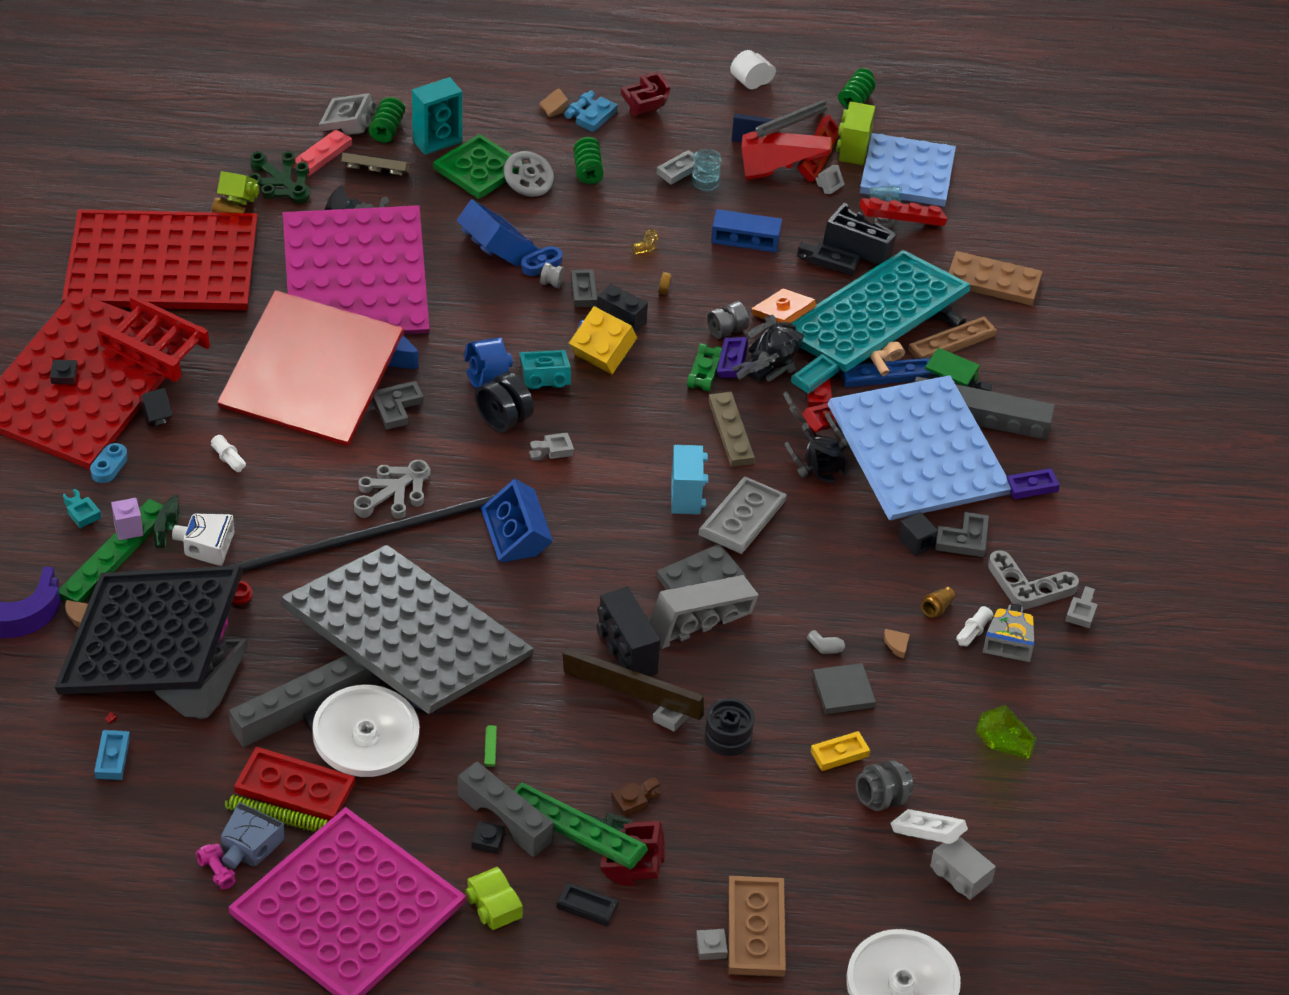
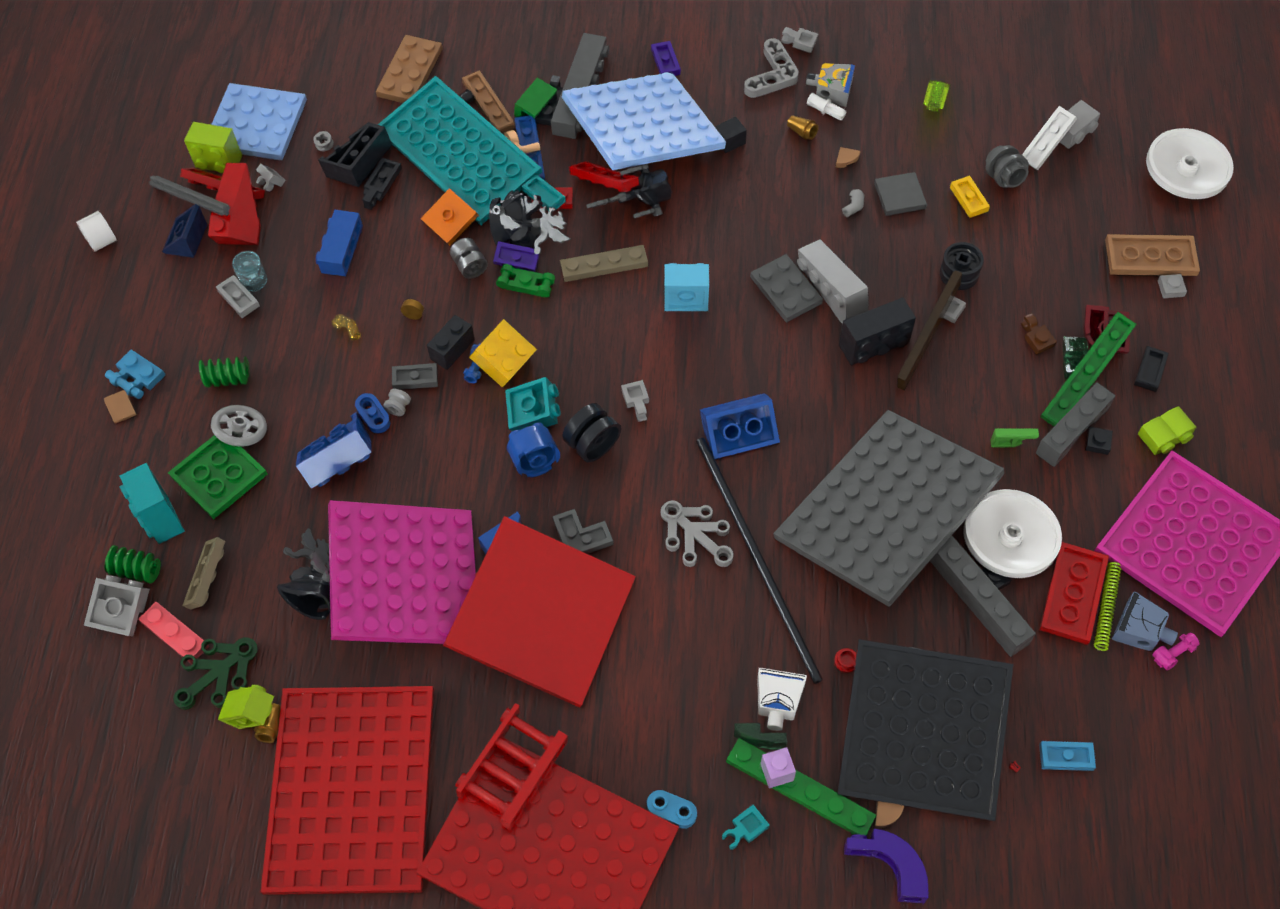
camera: 85 degrees left, 15 degrees up
black plate [50,360,78,384] -> none
black brick [139,388,173,427] -> none
white axle [211,435,246,472] -> none
dark red brick [621,71,670,116] -> none
light grey tile [699,476,787,554] -> none
green piece [837,68,876,109] -> none
red plate [859,197,948,226] -> none
clear light blue cone [869,185,902,202] -> none
dark grey plate [935,512,989,557] -> none

